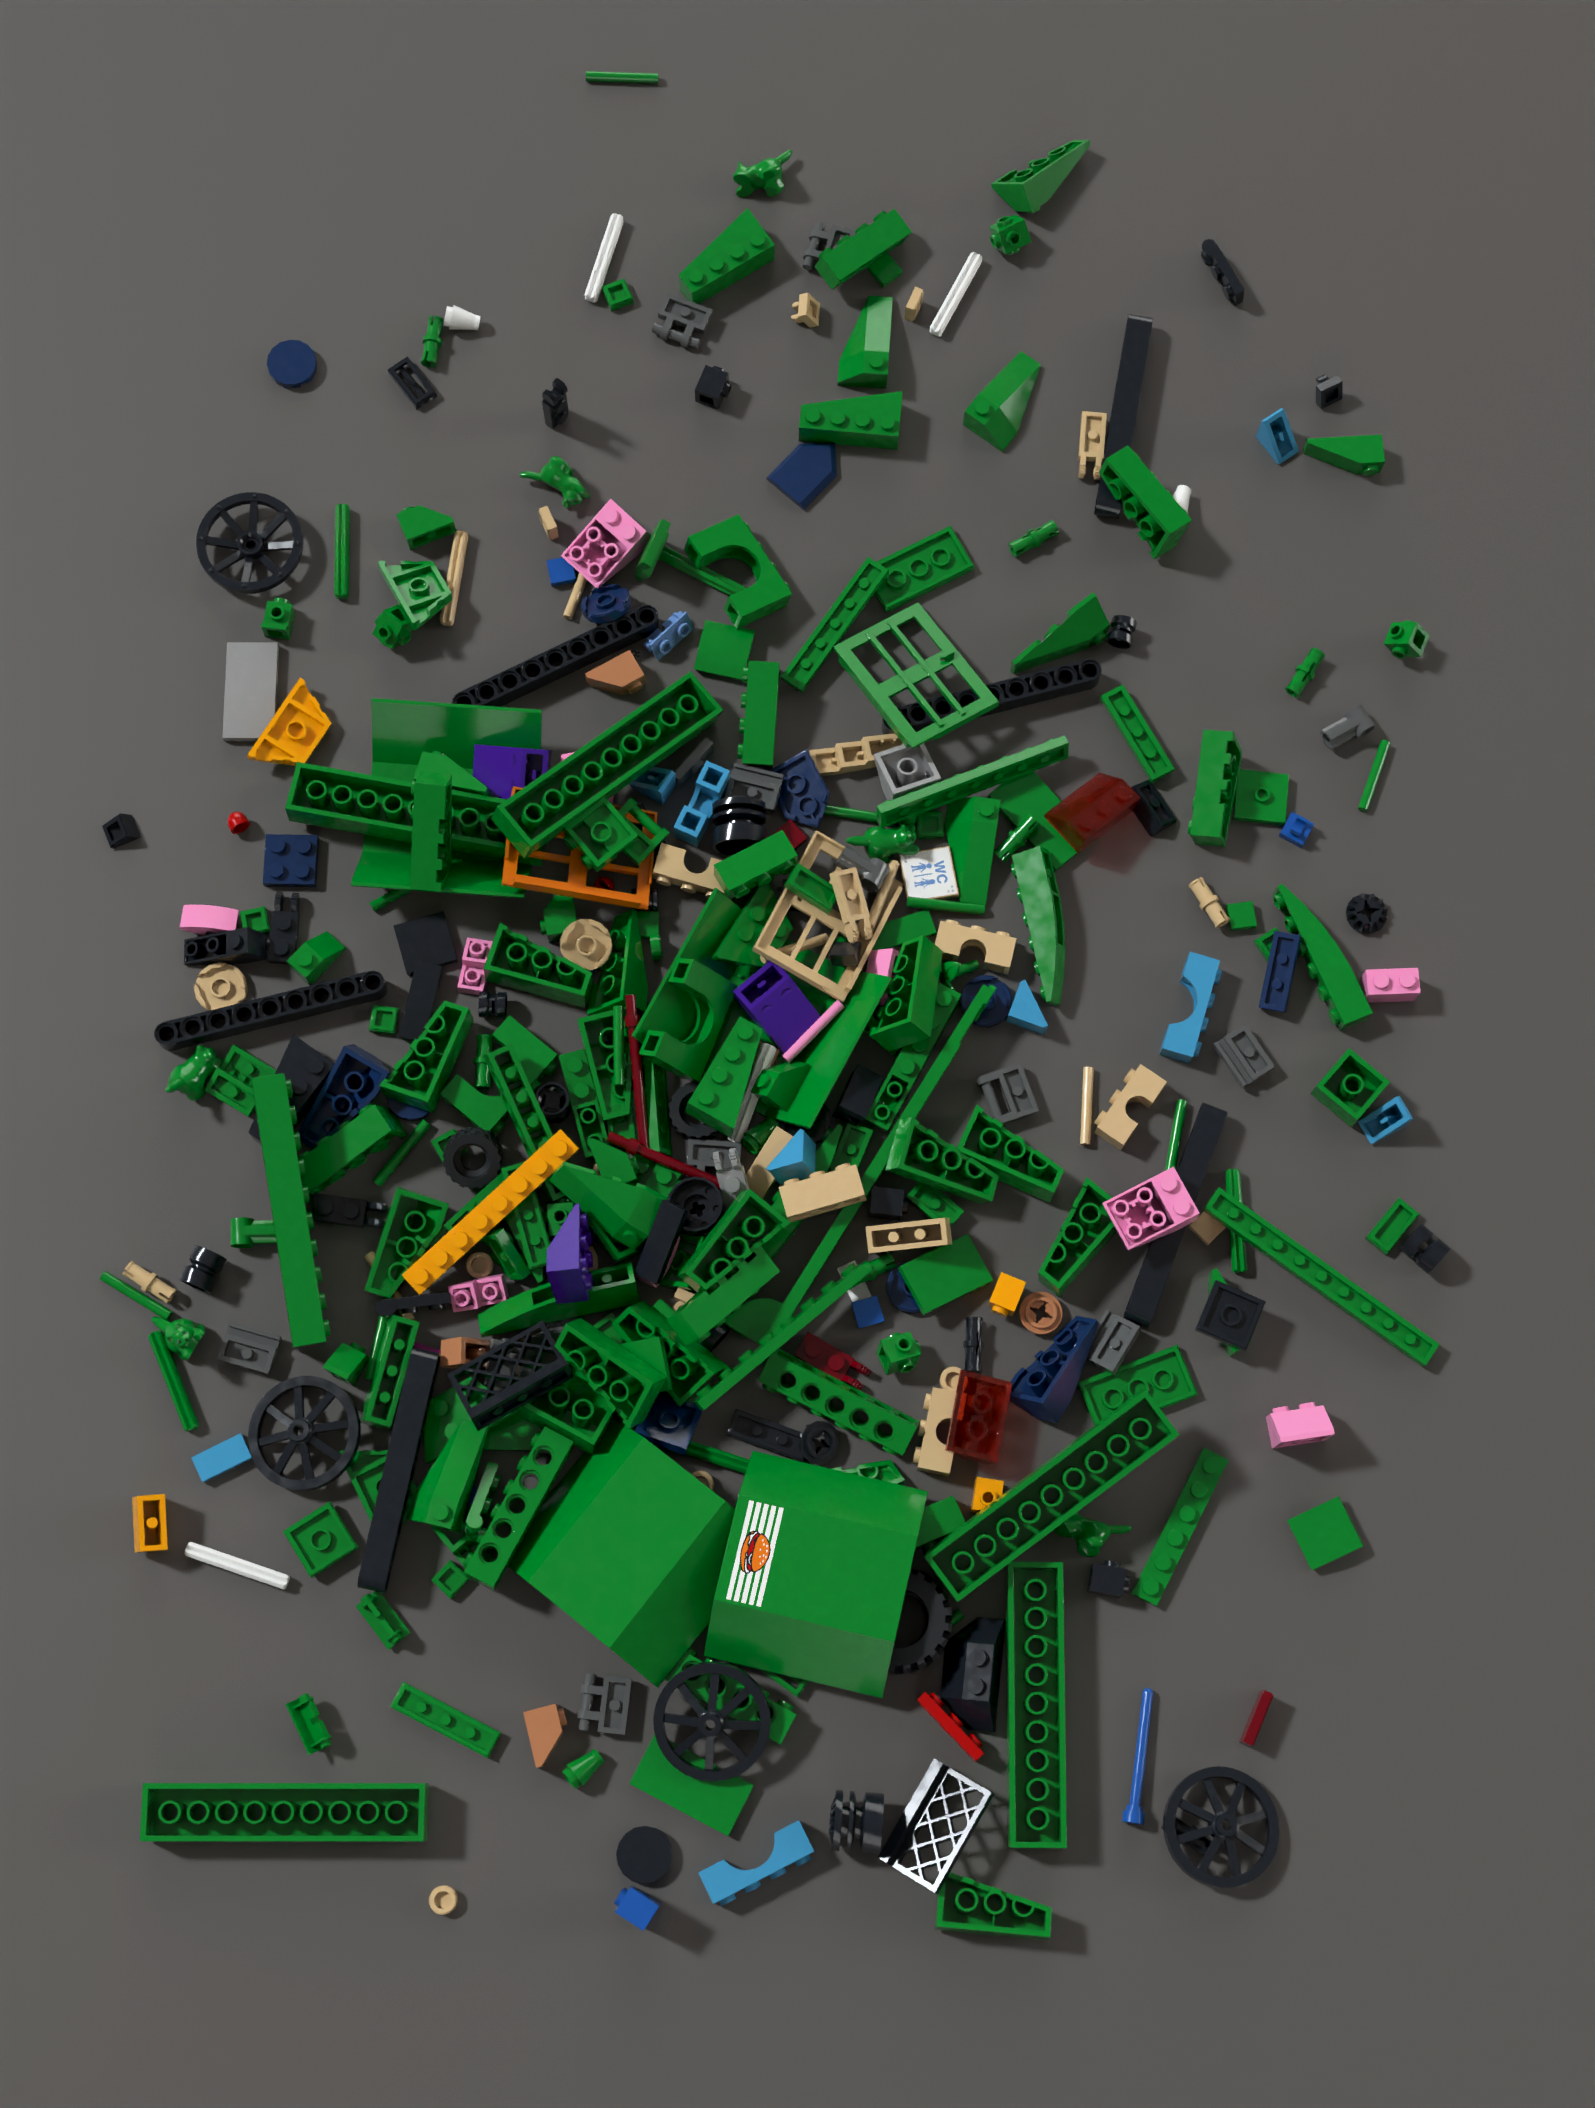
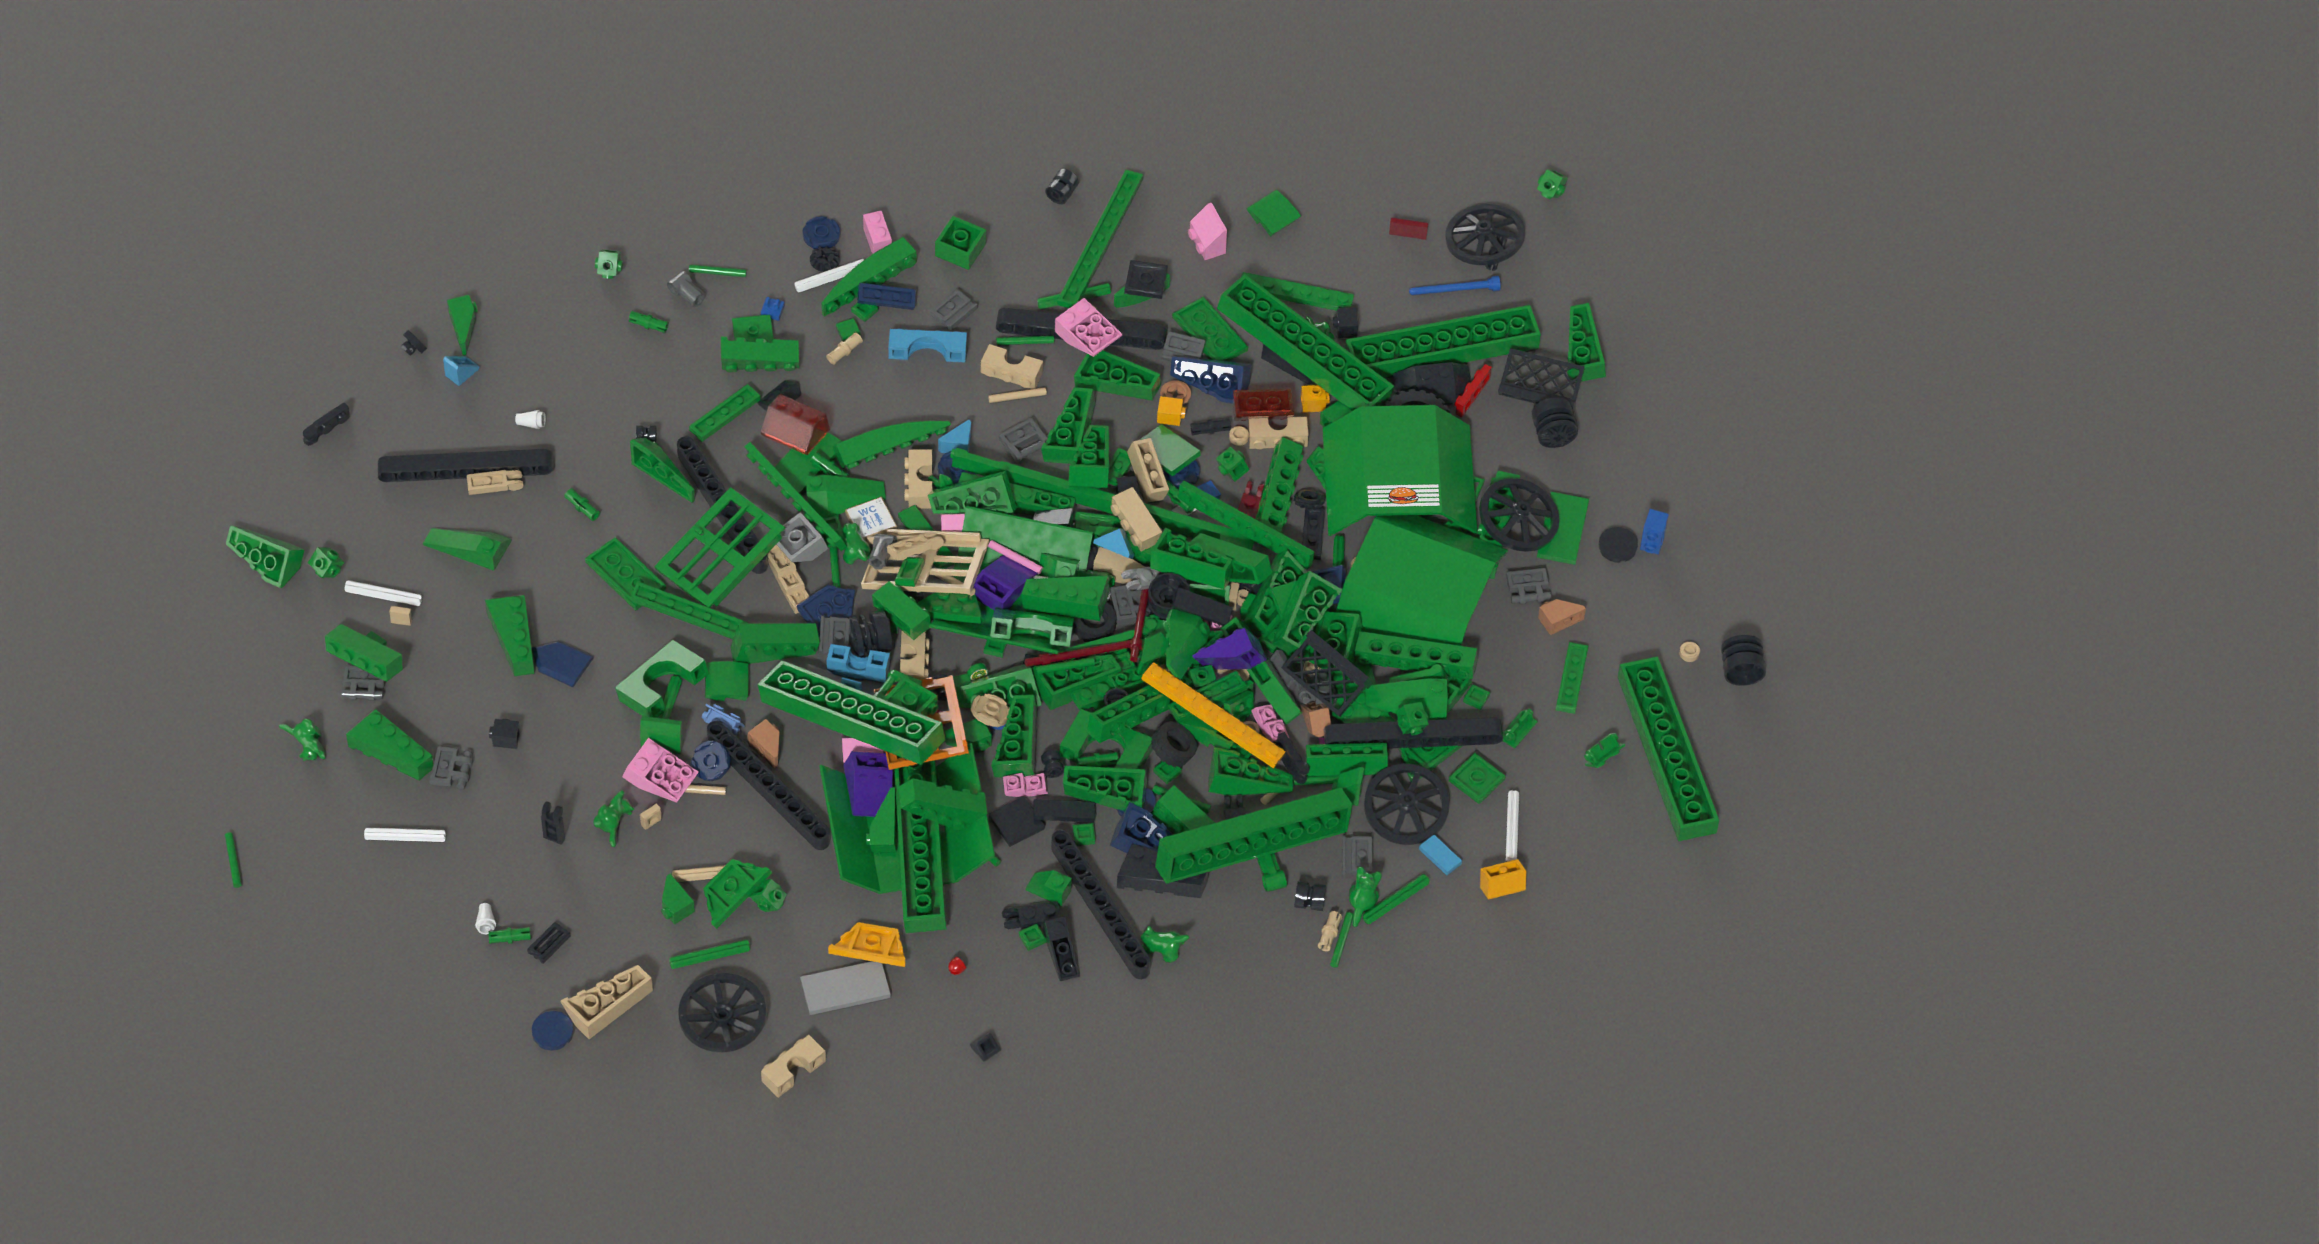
camera: 105 degrees left, 20 degrees down
bright pink slope [179,905,239,936] -> none
tan tile [194,962,248,1011] -> none
green slope [204,1045,277,1117] -> none
green brick [261,598,295,640] -> none
dark blue plate [263,834,319,887] -> none
blue tile [546,557,576,587] -> none
green cone [562,1749,604,1789] -> none
green tile [602,279,634,311] -> none
dark azure arch [698,1820,814,1906] -> none
dark red tile [772,819,807,850] -> none
tan tile [791,293,820,328] -> none
black slope [829,942,862,966] -> none
green wedge [837,295,893,389] -> none
green bar [907,896,985,915] -> none
green wedge [1099,445,1192,560] -> none
dark azure slope [1358,1096,1413,1144] -> none
green tile [1365,1198,1420,1255] -> none
none -> tan wedge [561,965,653,1039]
none -> tan arch [761,1035,826,1098]
none -> white axle [795,259,864,292]
none -> dark blue tile [802,216,841,249]
none -> green brick [1396,702,1428,735]
none -> green brick [1537,169,1568,199]
none -> black wheel [1721,635,1766,686]

